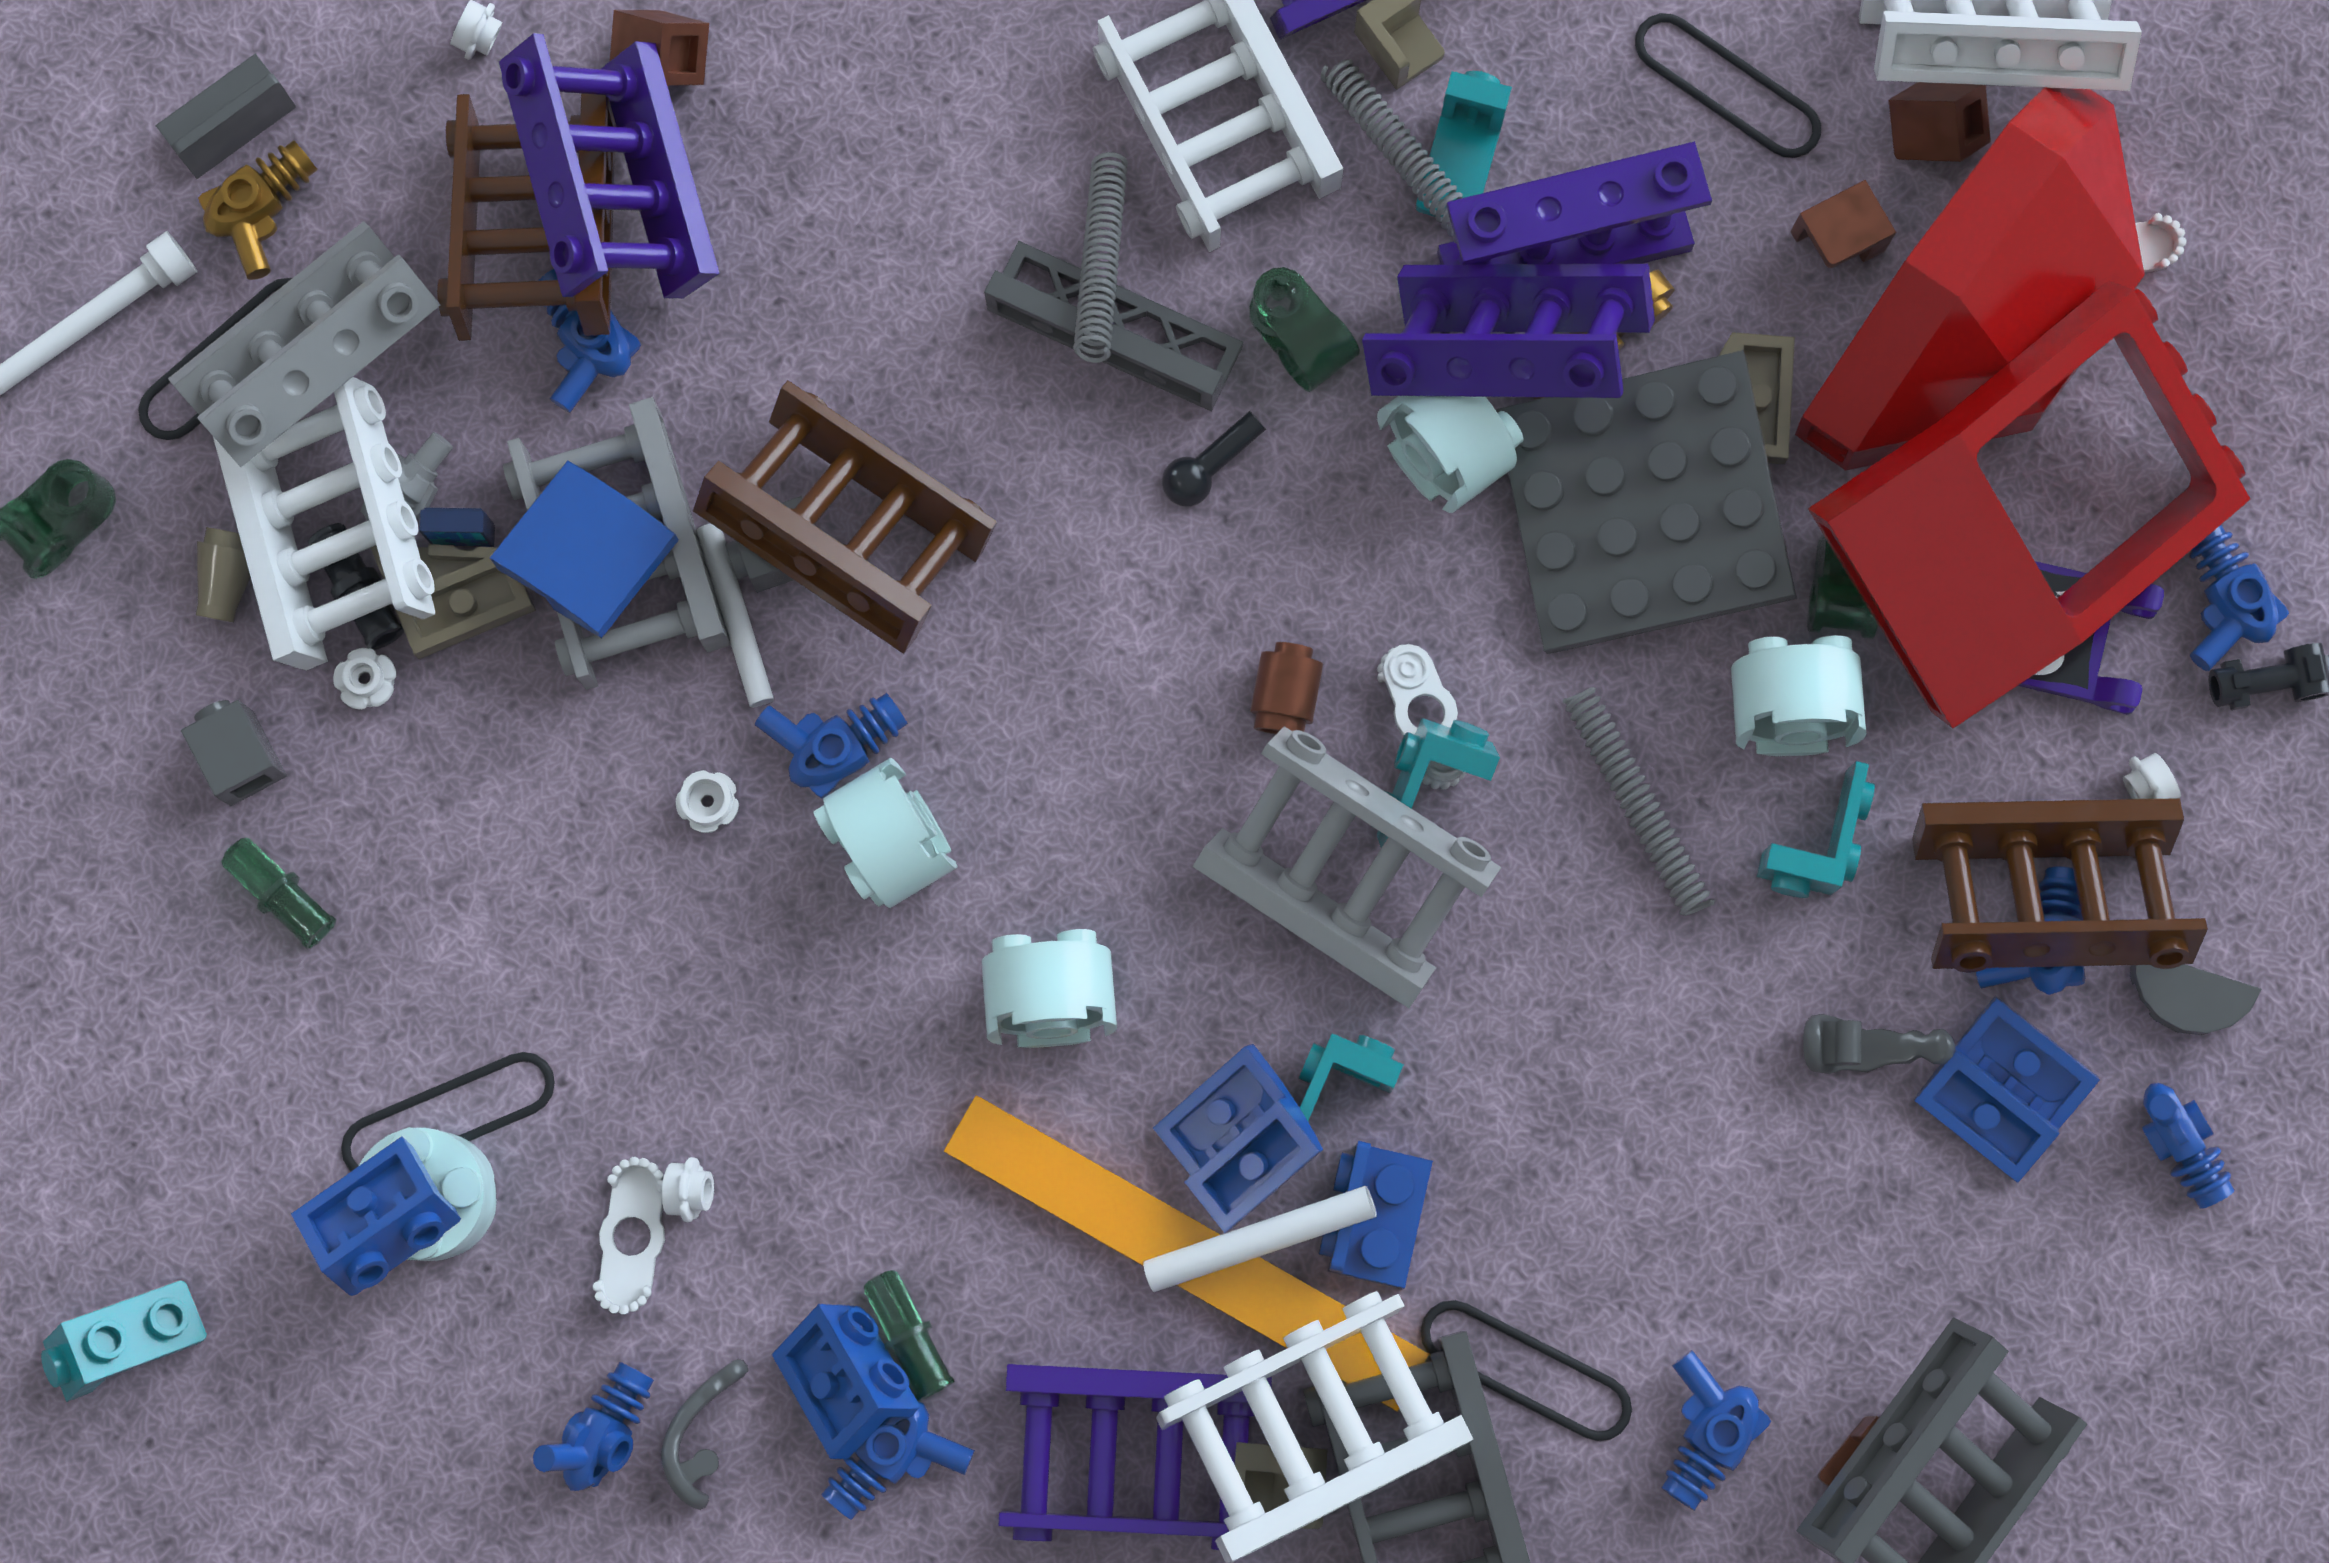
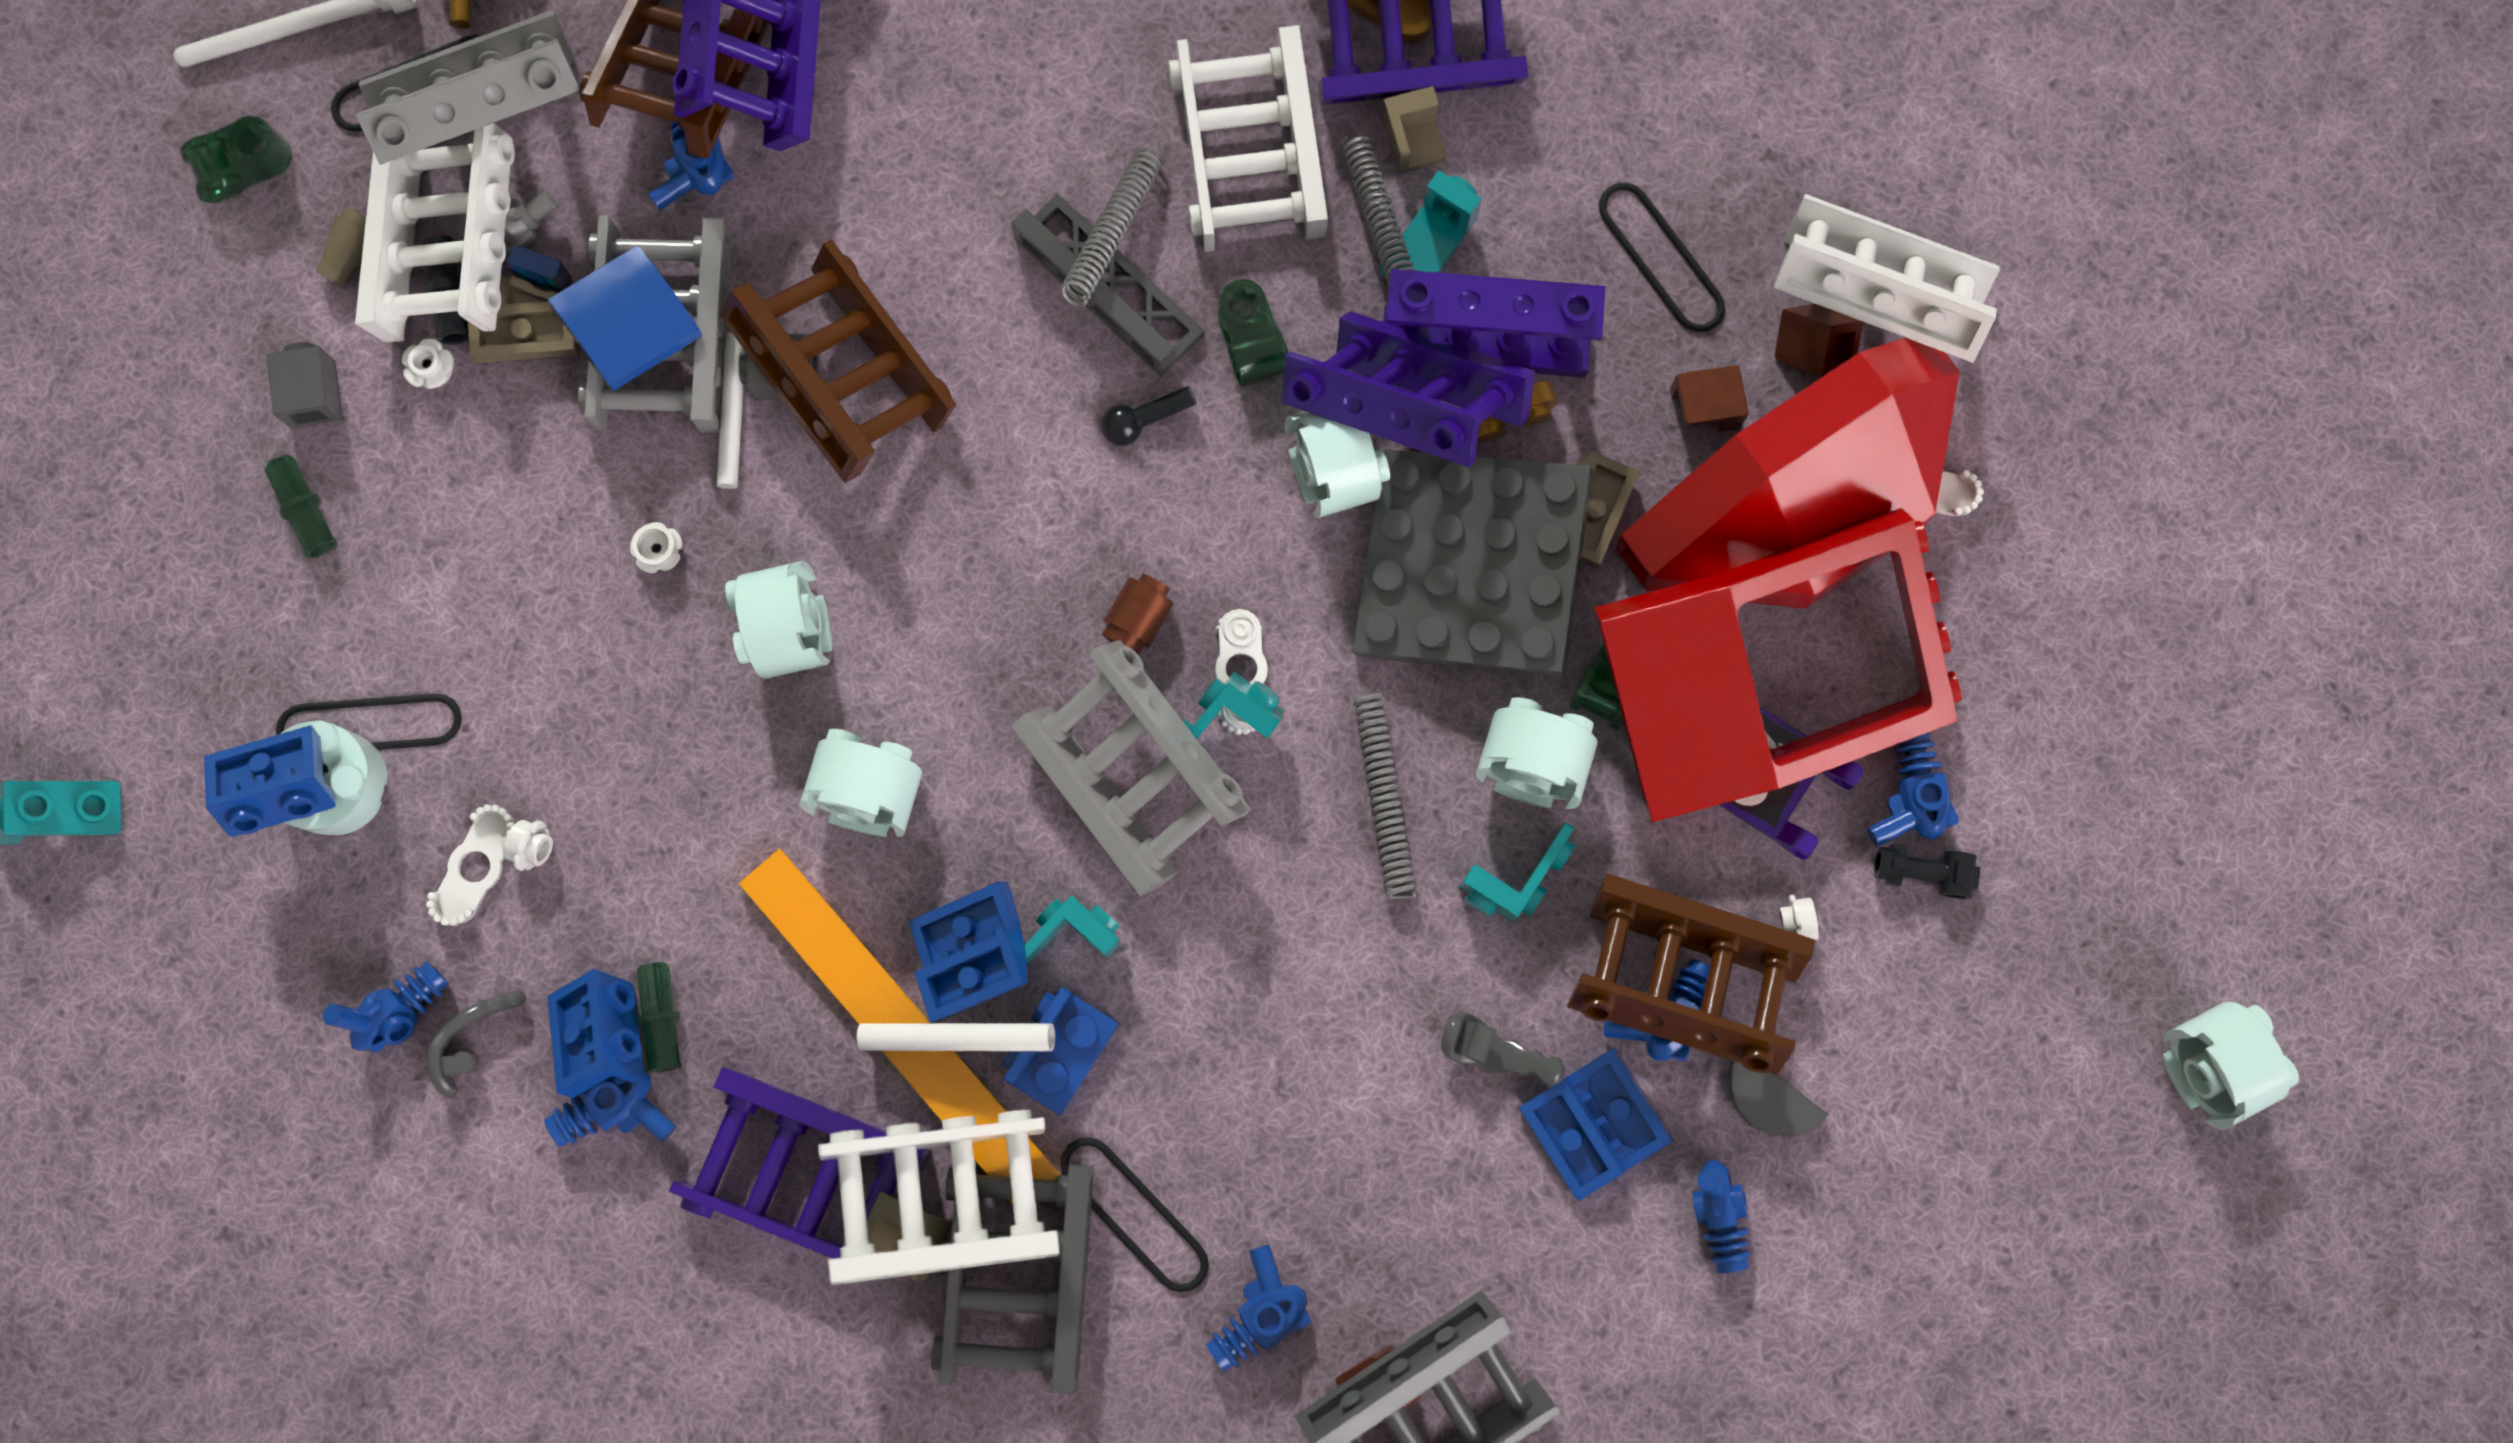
camera: 15 degrees right, 0 degrees up
blue piece [755,693,908,799] -> none

